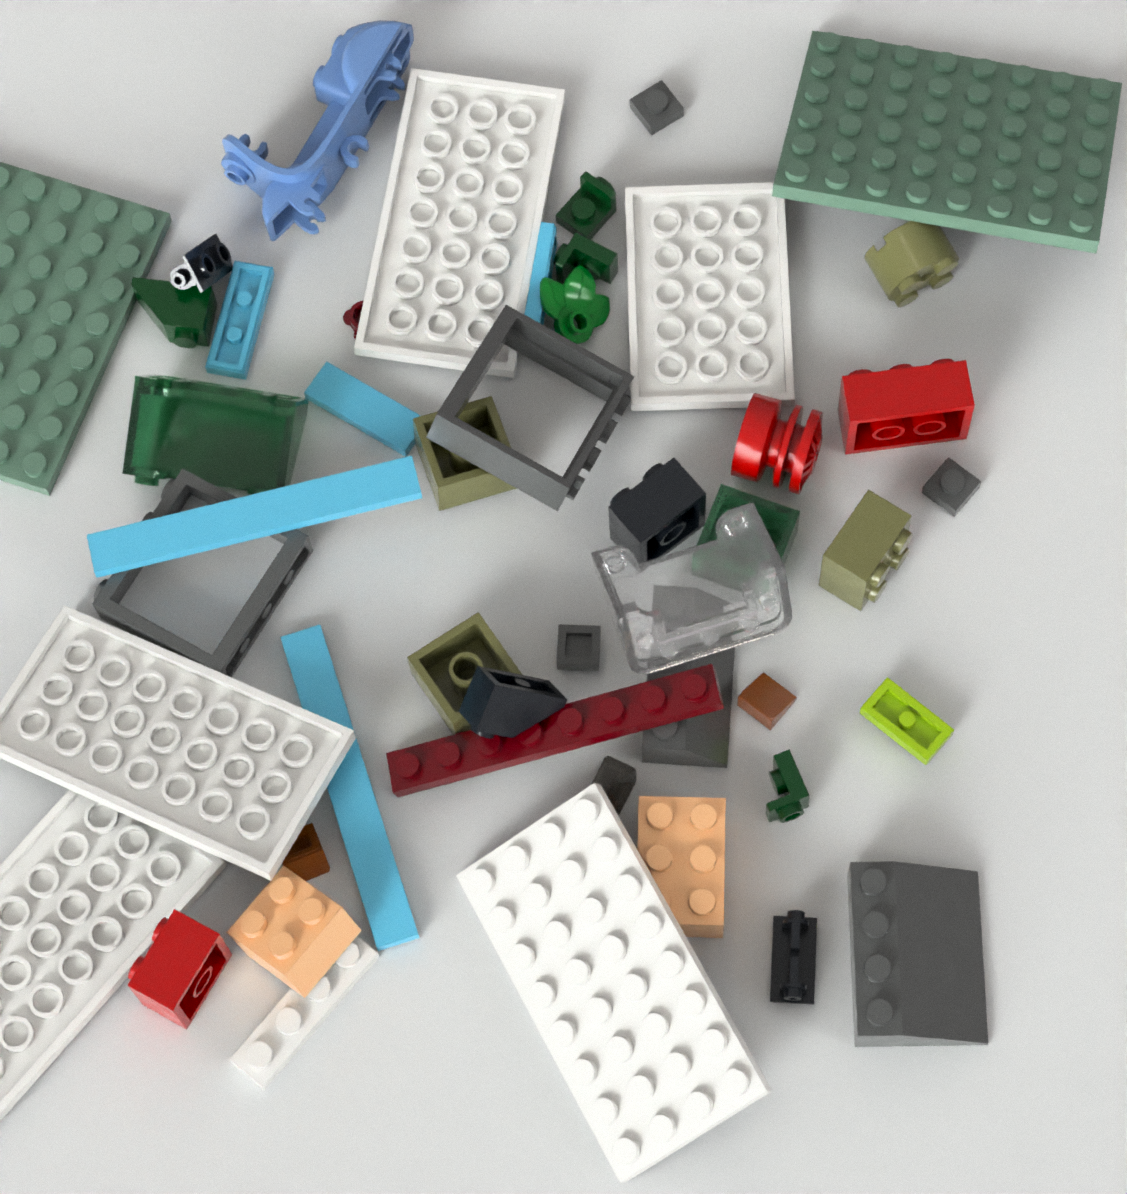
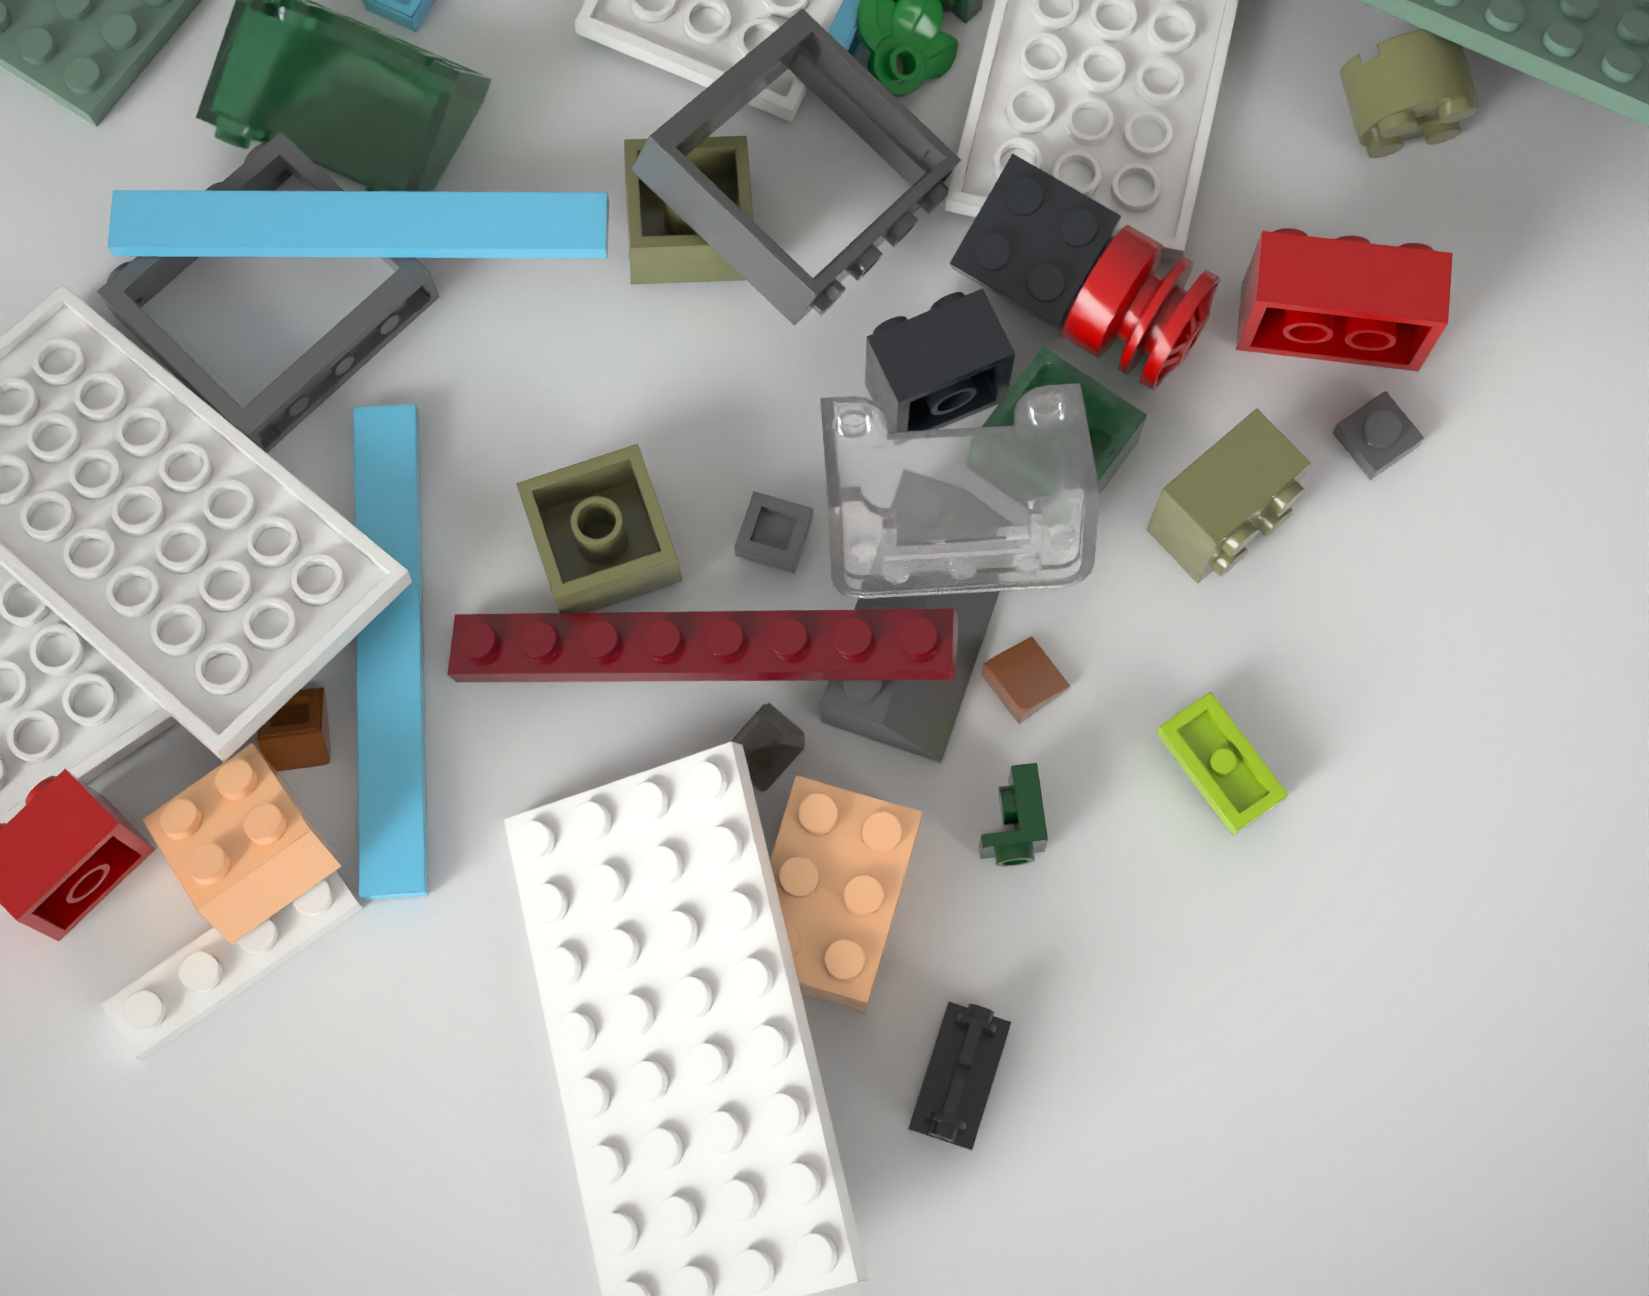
camera: 10 degrees right, 5 degrees up
medium azure tile [304,361,420,457] -> none
black slope [459,666,567,739] -> none
dark grey slope [847,861,988,1047] -> none
none -> black brick [949,154,1121,329]

